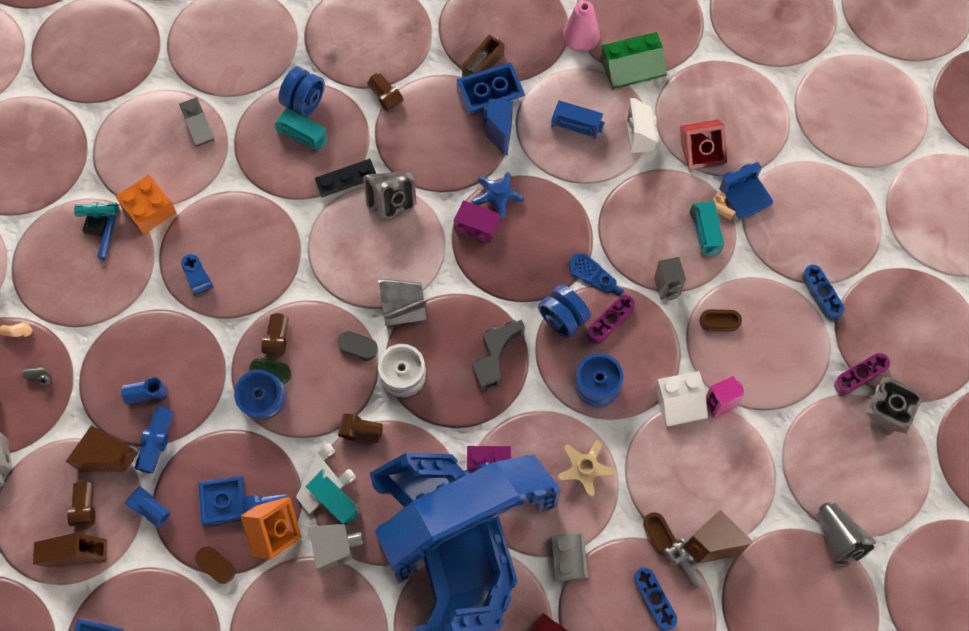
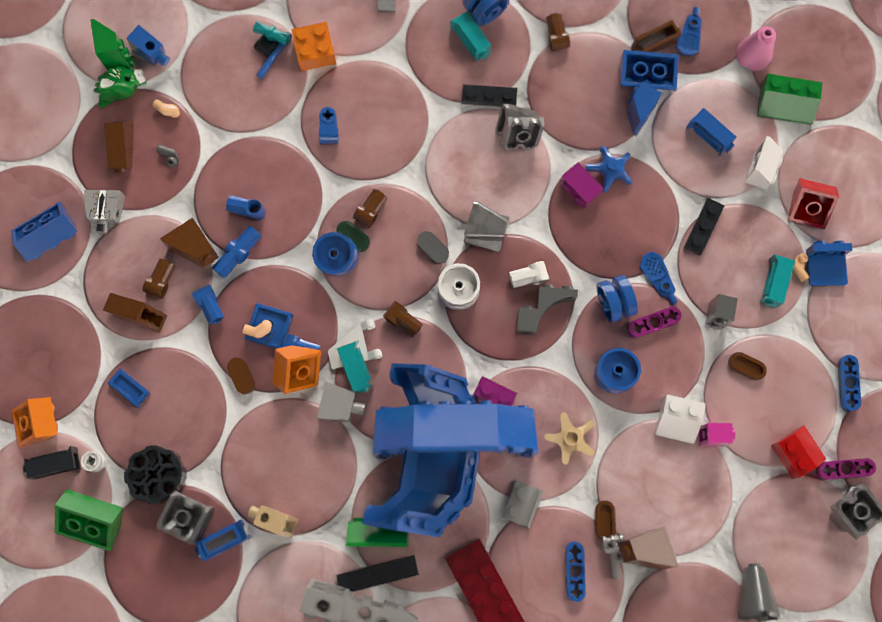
camera: 25 degrees right, 10 degrees up
none -> light nougat arm [243,320,272,338]
none -> white piece [509,261,549,289]
none -> blue piece [676,7,702,56]
none -> black plate [683,198,725,256]
none -> red slope [771,425,826,479]

